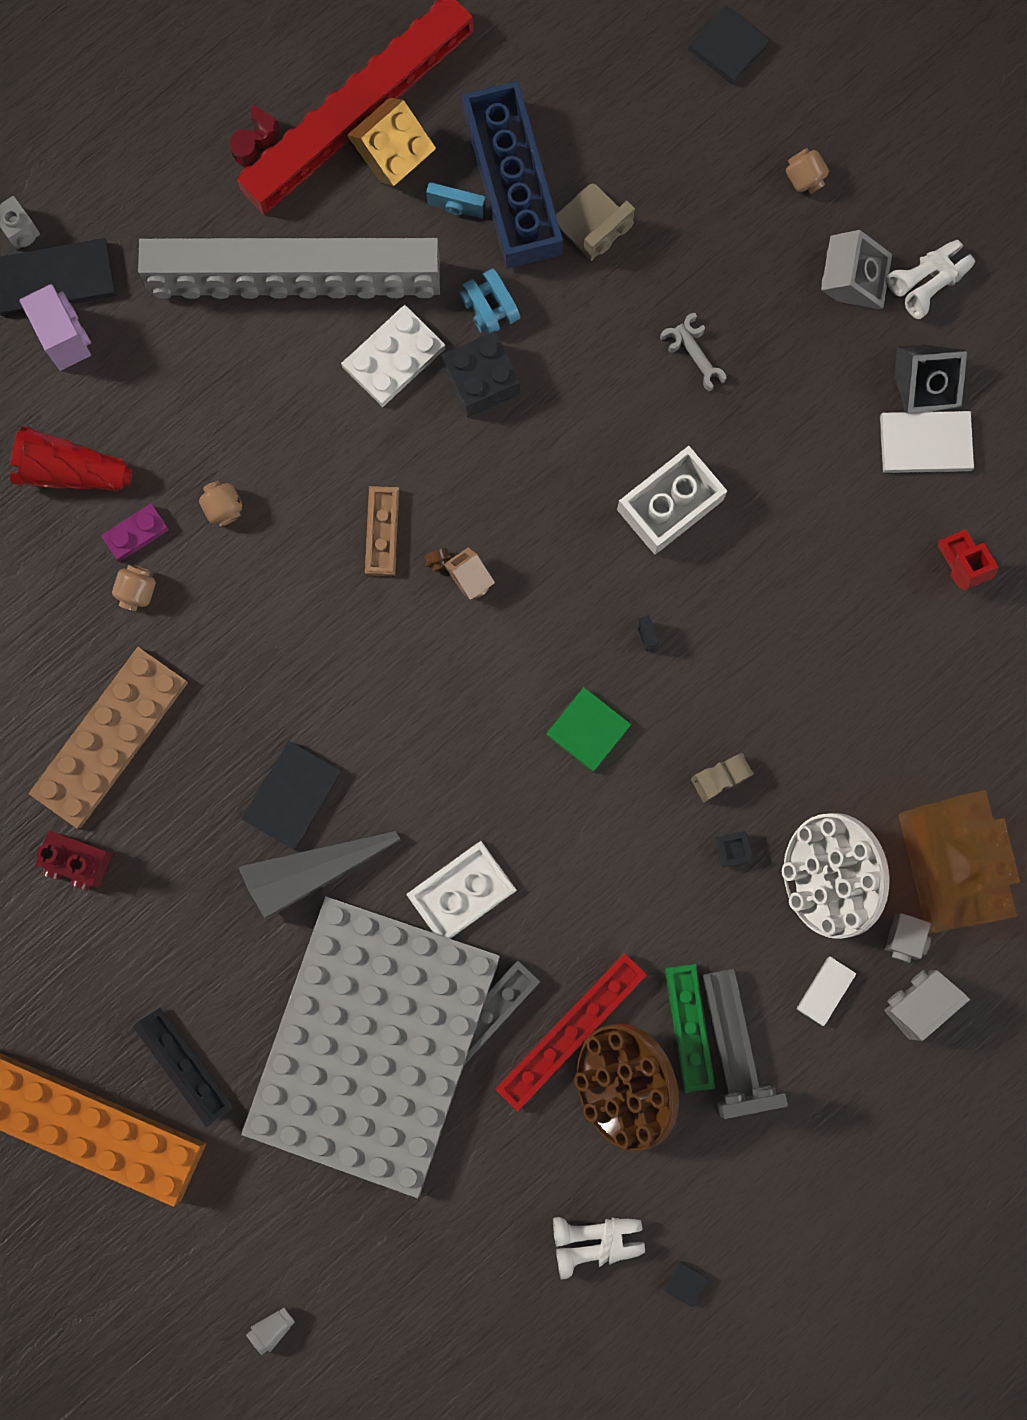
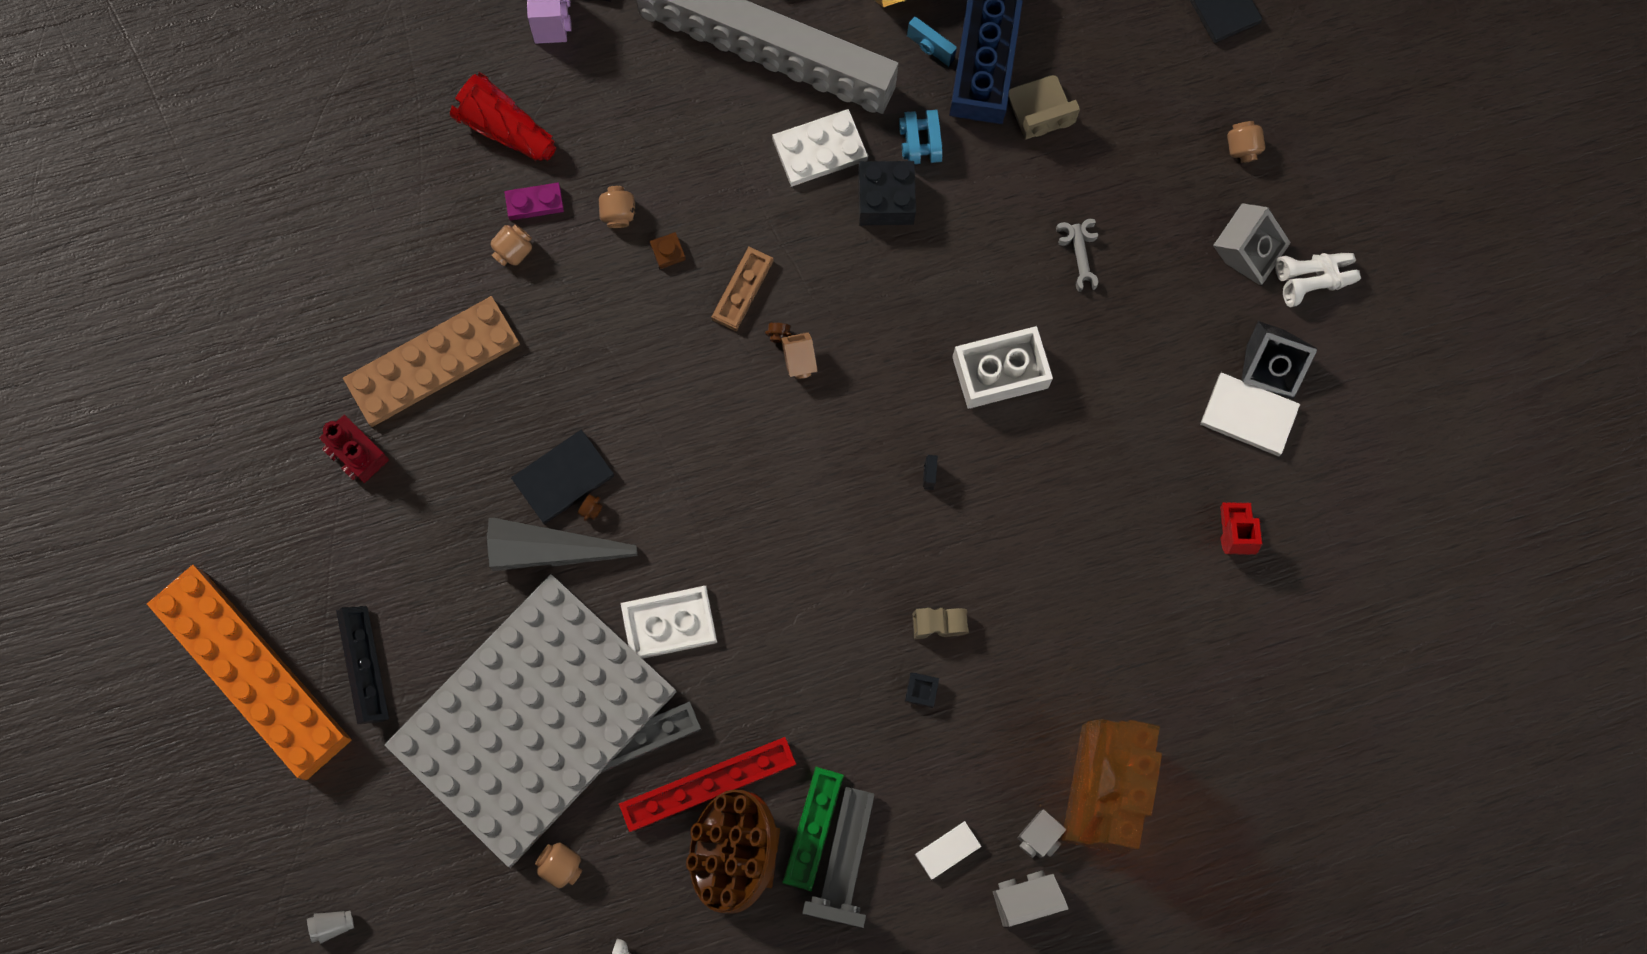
camera: 20 degrees right, 5 degrees down
green tile [546,687,631,772] -> none
white bracket [781,813,889,939] -> none
none -> medium nougat head [535,843,582,888]
none -> reddish brown plate [578,494,603,521]
none -> reddish brown plate [650,232,685,269]

